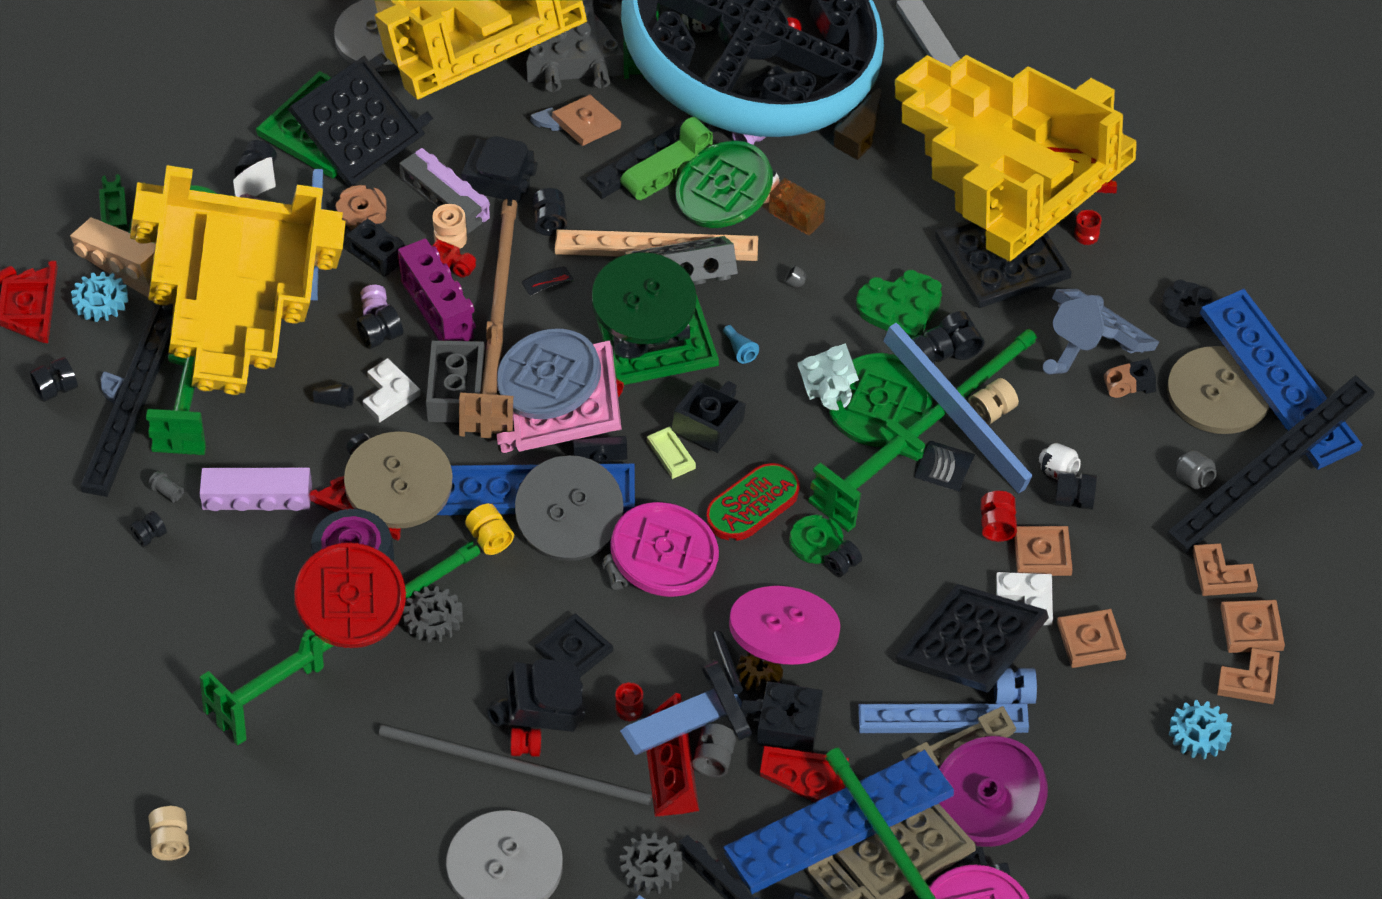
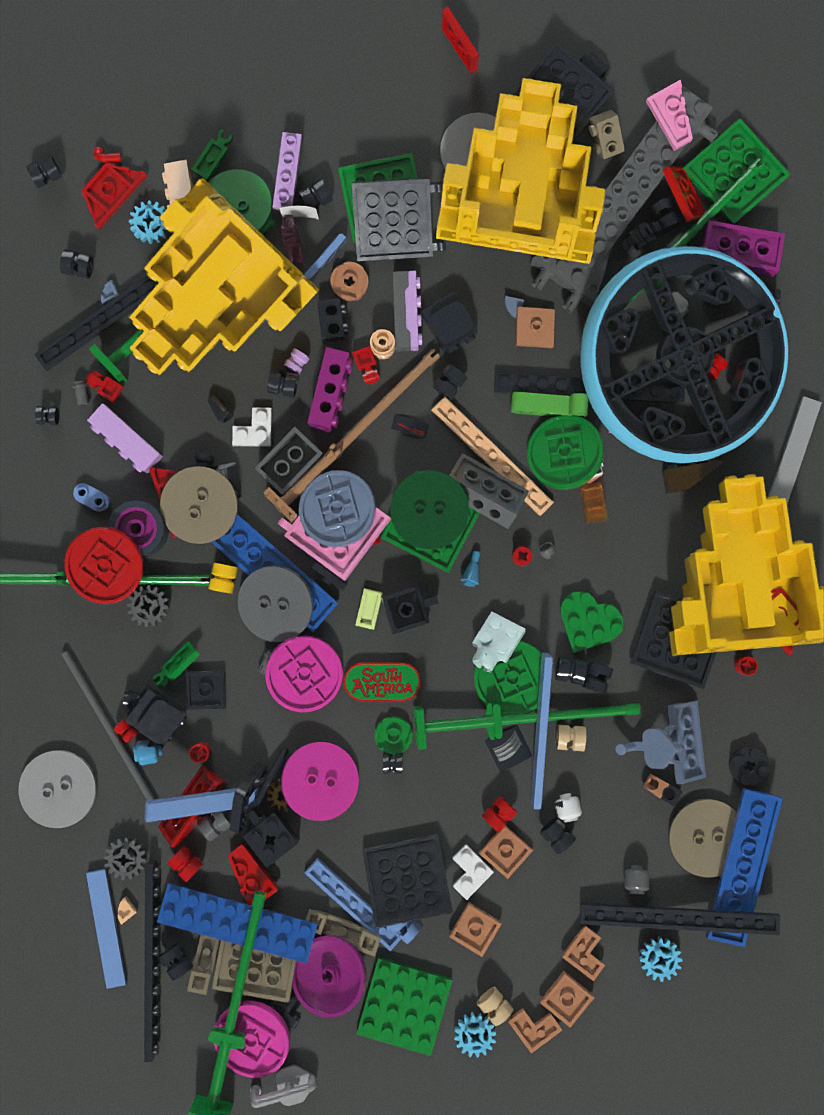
camera: 45 degrees right, 35 degrees up
none -> medium blue plate [73,483,111,512]
none -> red plate [86,370,124,403]
none -> dark azure head [133,739,162,765]
none -> green plate [152,641,200,689]
none -> red wheel [167,845,204,882]
none -> lavender piece [273,132,304,215]
none -> green plate [357,957,453,1056]
none -> tan wheel [477,987,513,1026]
none -> red wheel [512,546,532,566]
none -> medium azure gear [639,937,683,982]

